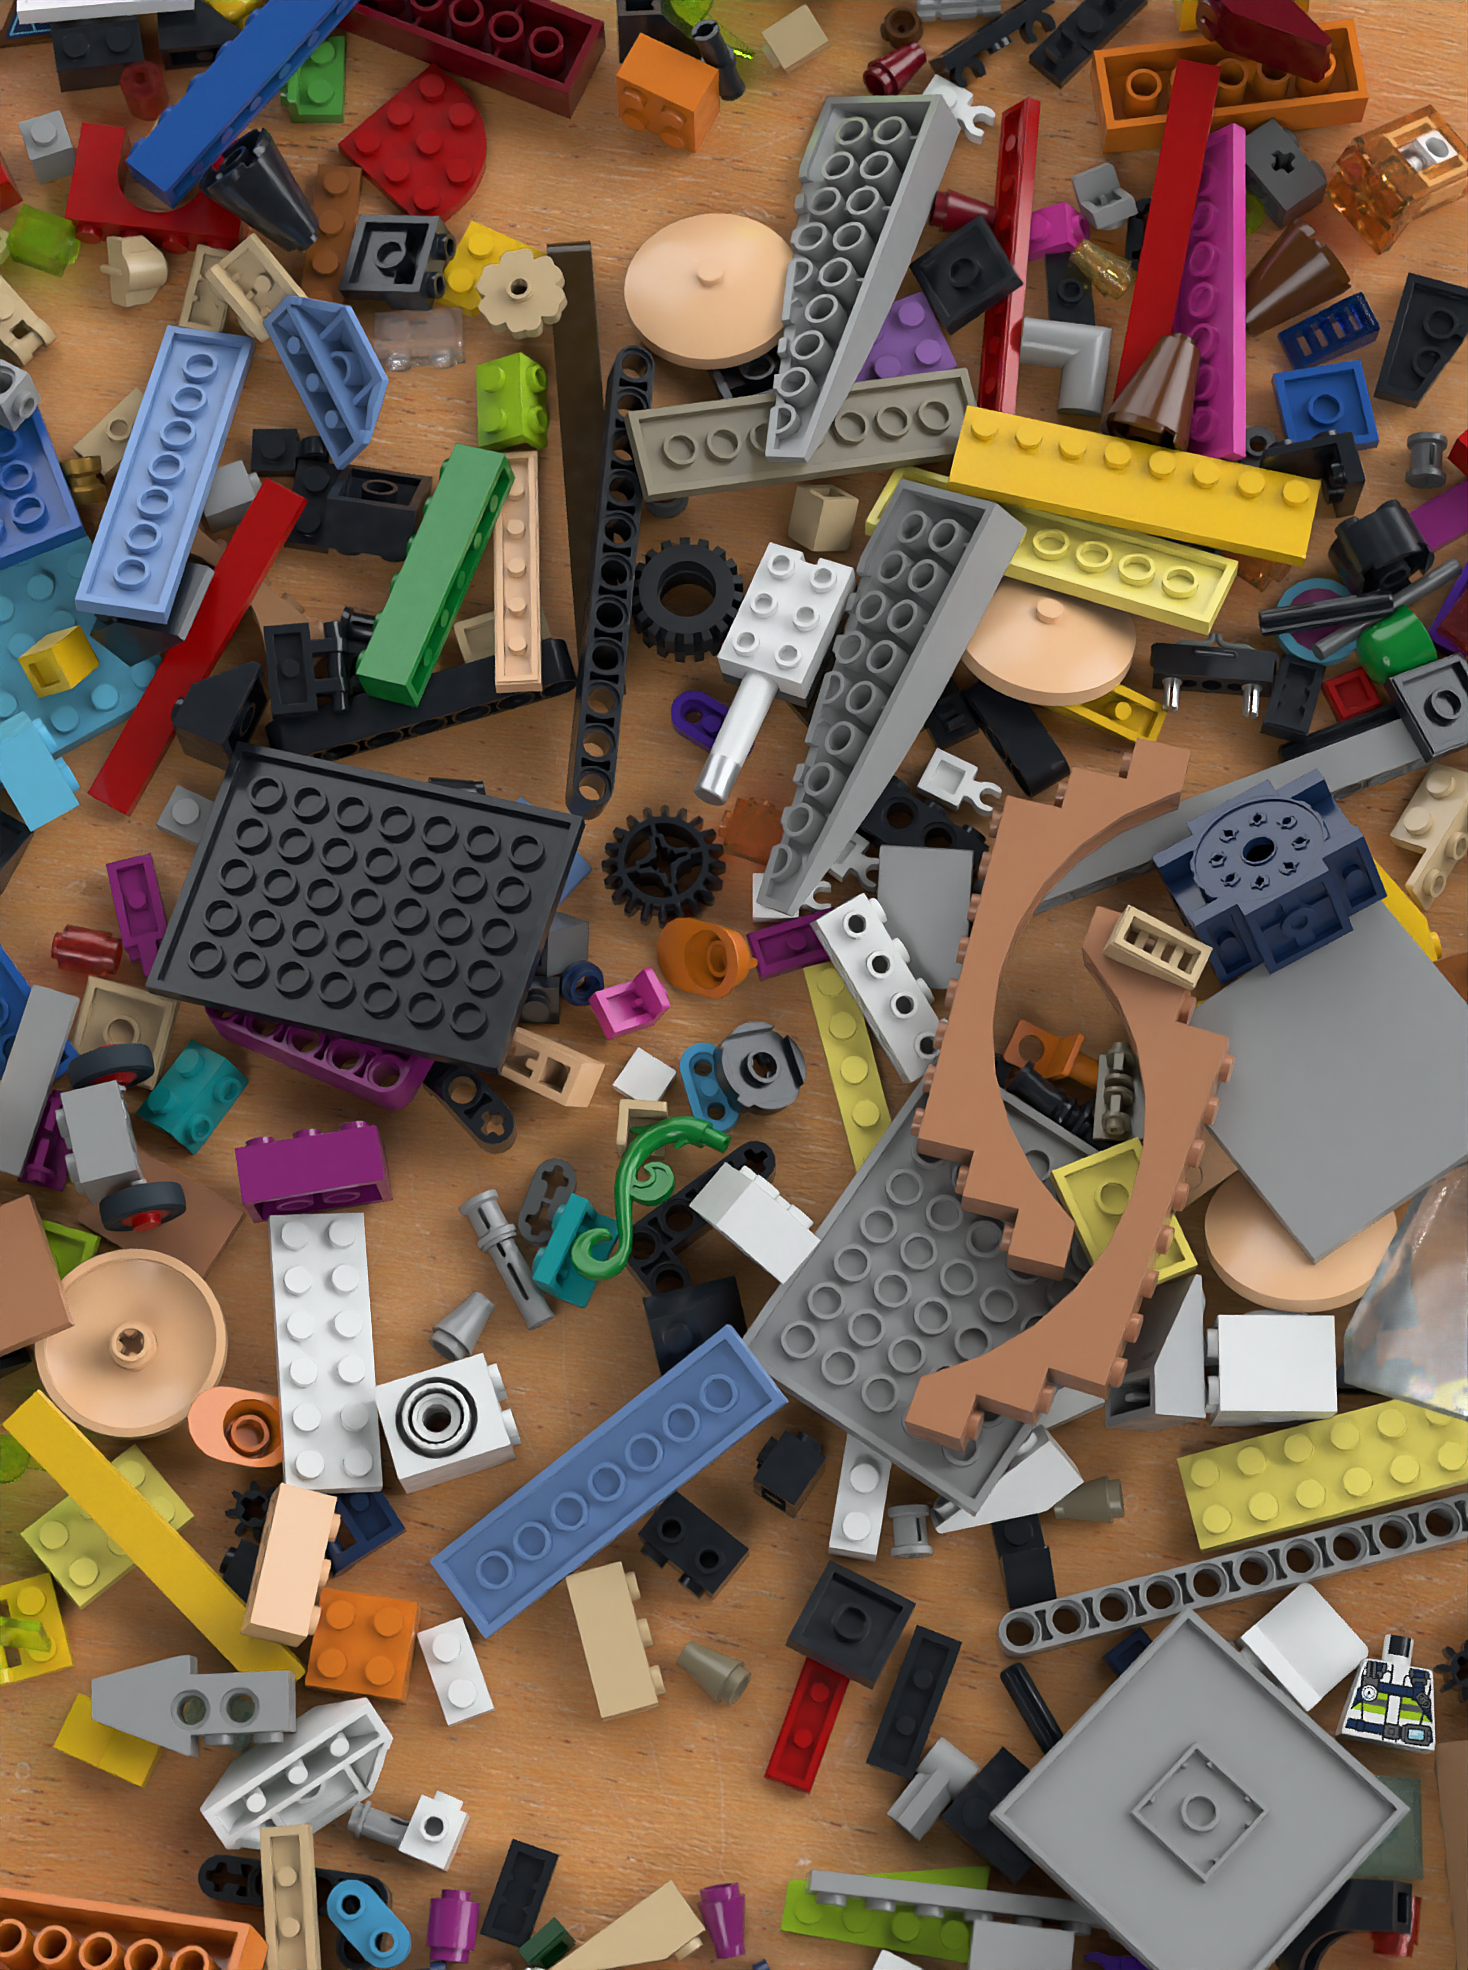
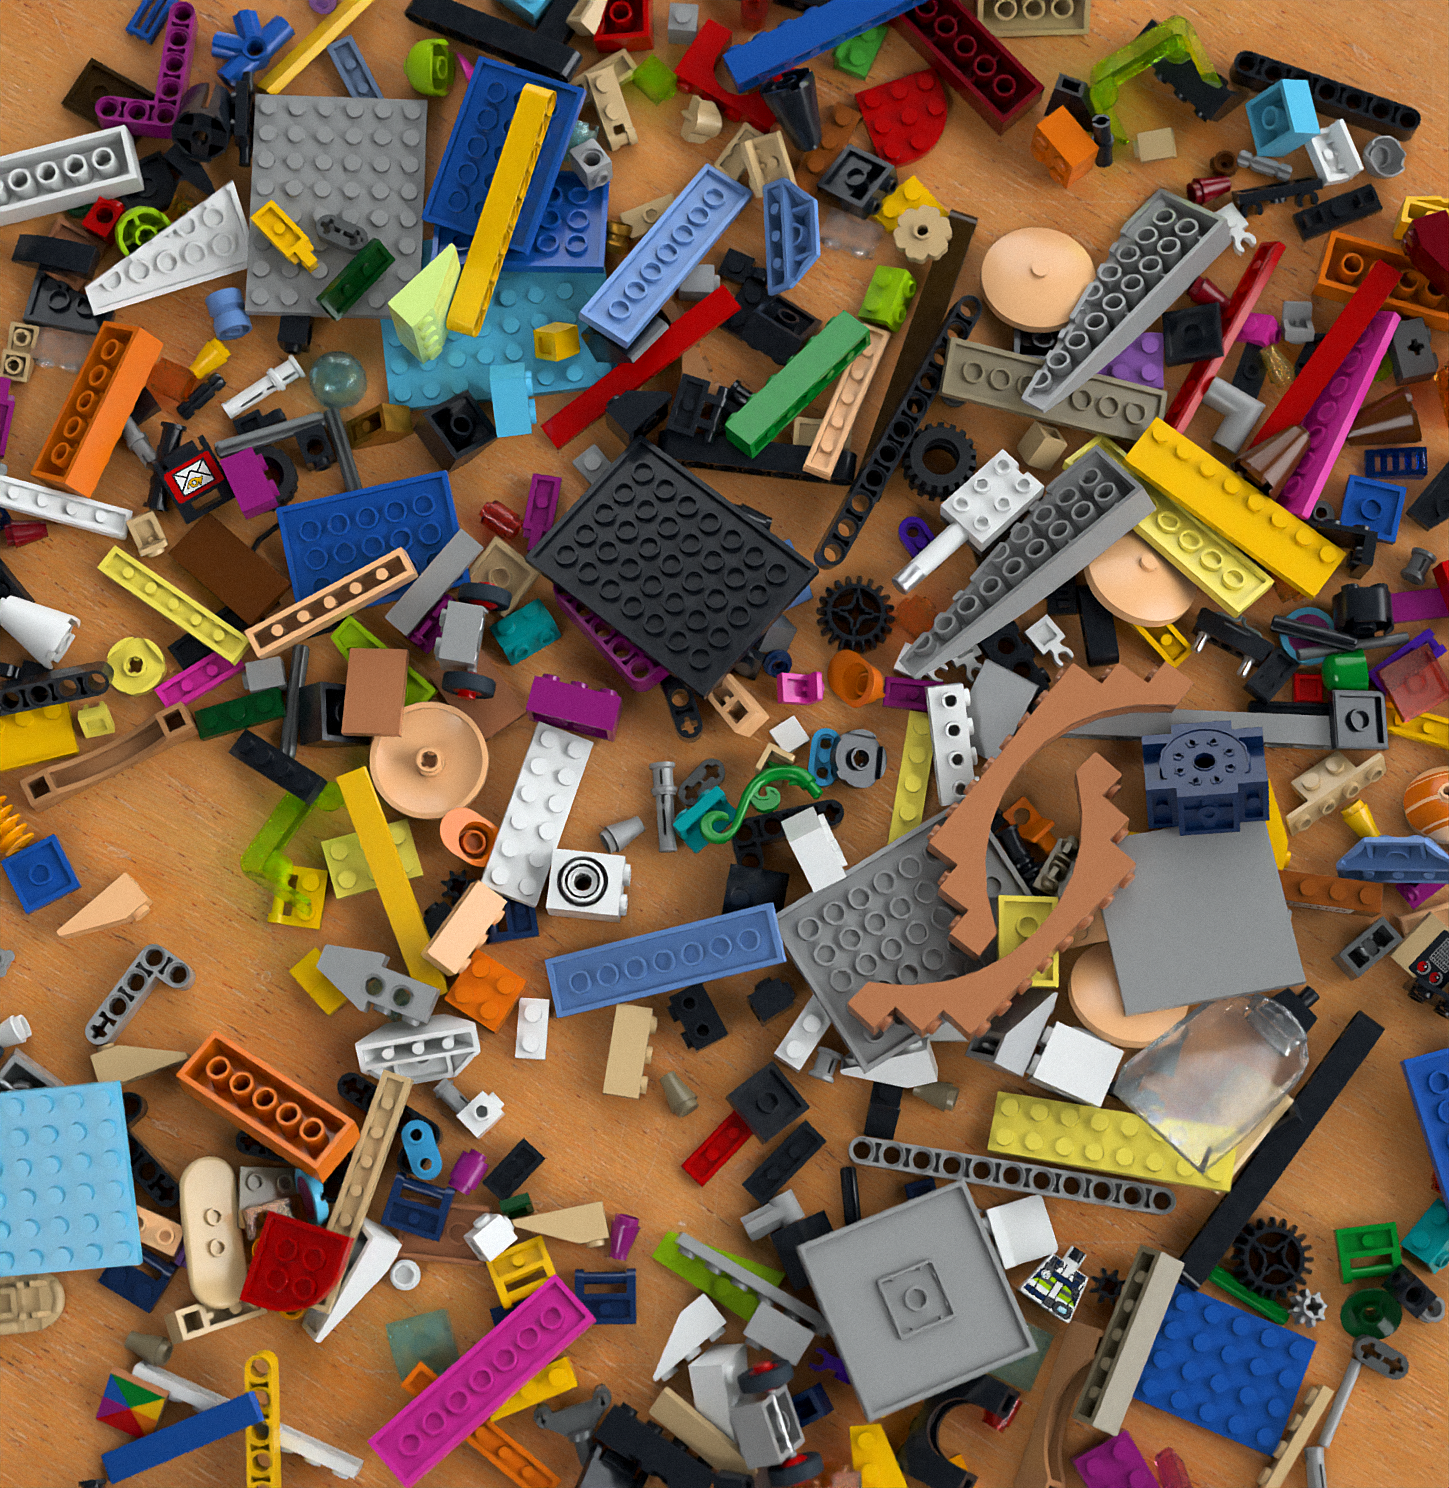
camera: 20 degrees right, 5 degrees up
tan slope [1102,905,1213,991] -> none

